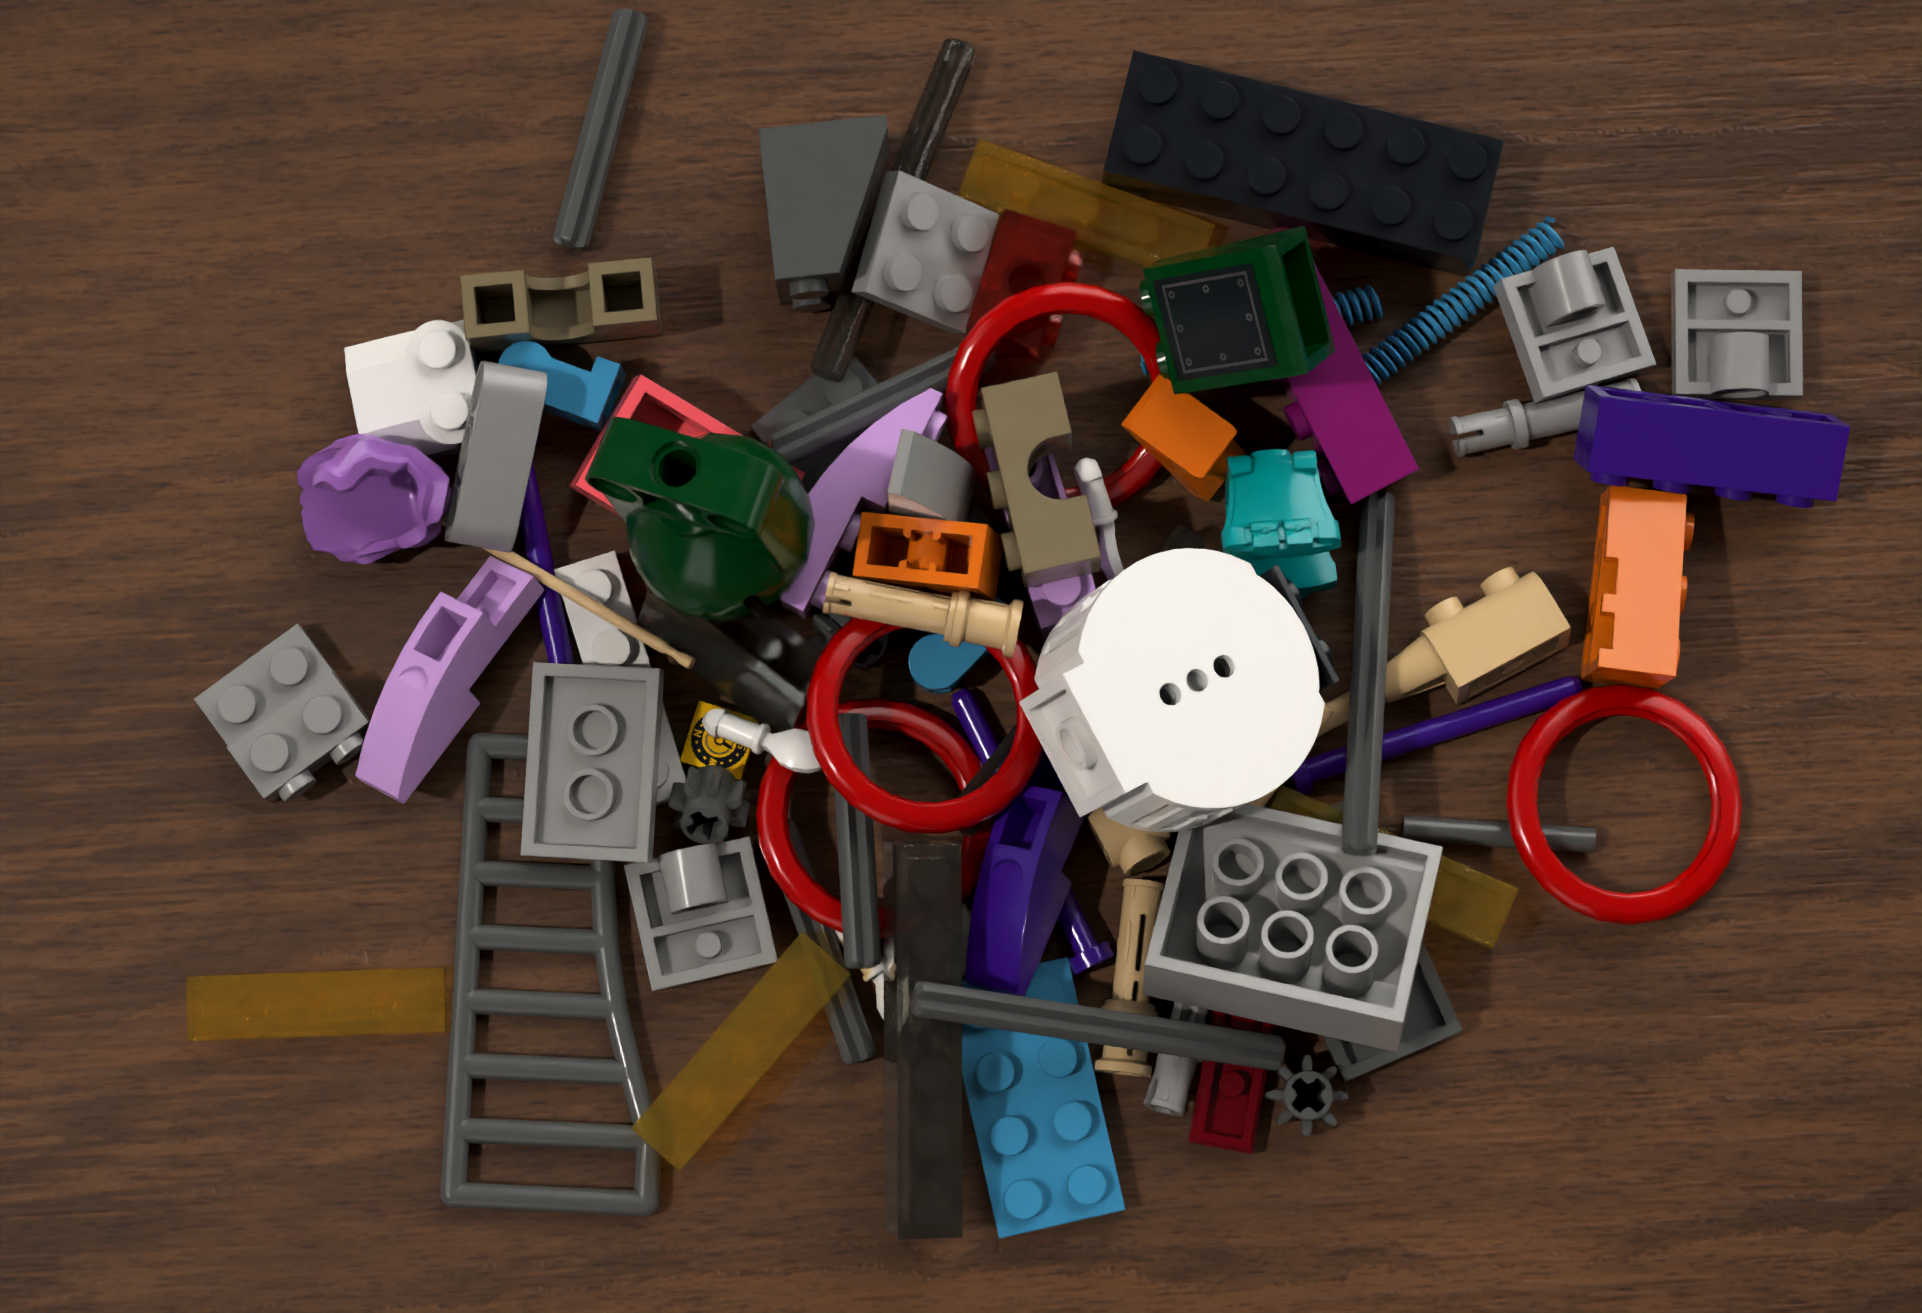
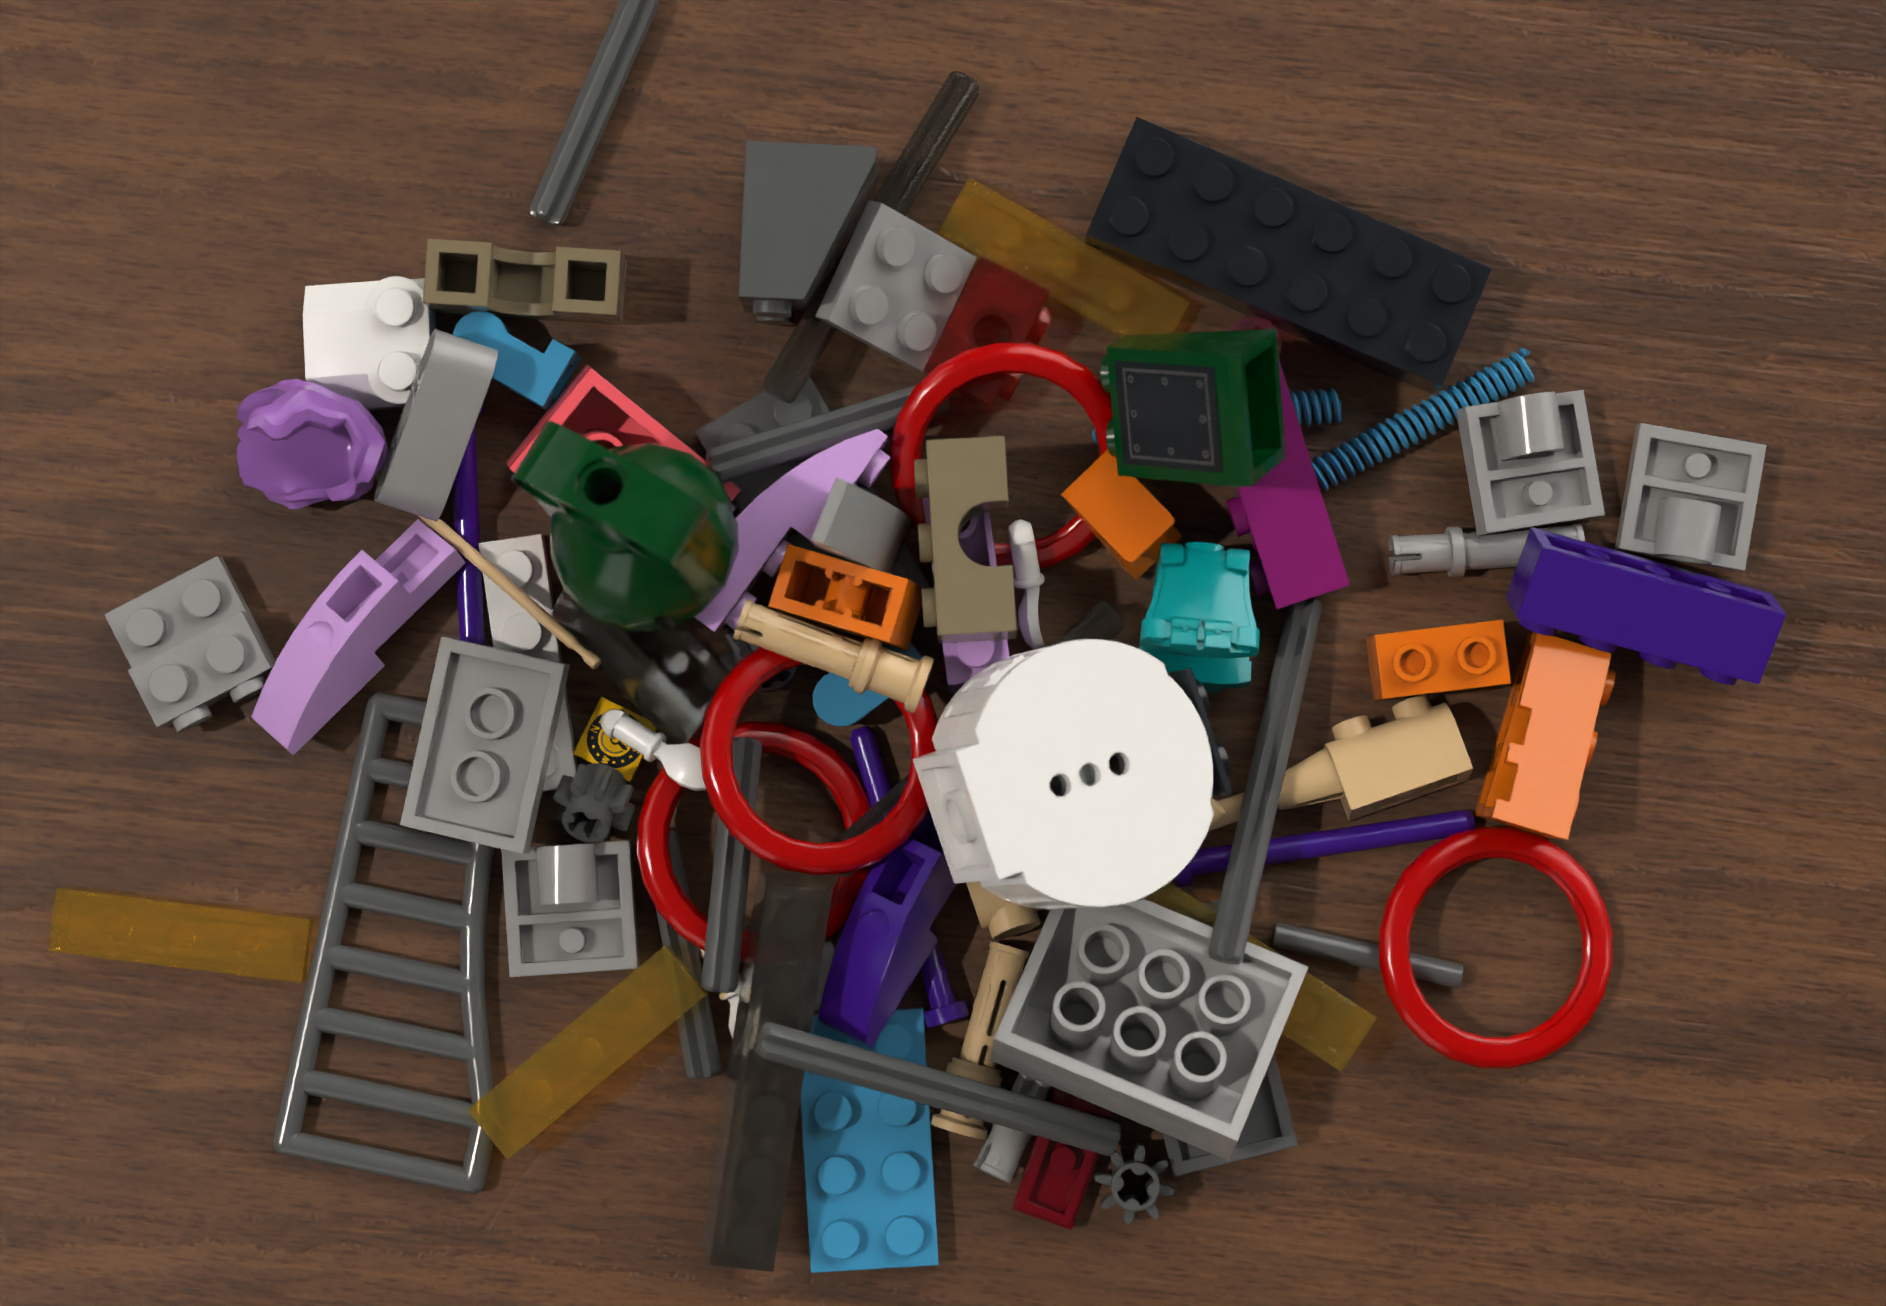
camera: 10 degrees right, 5 degrees up
none -> orange brick [1366,619,1511,701]

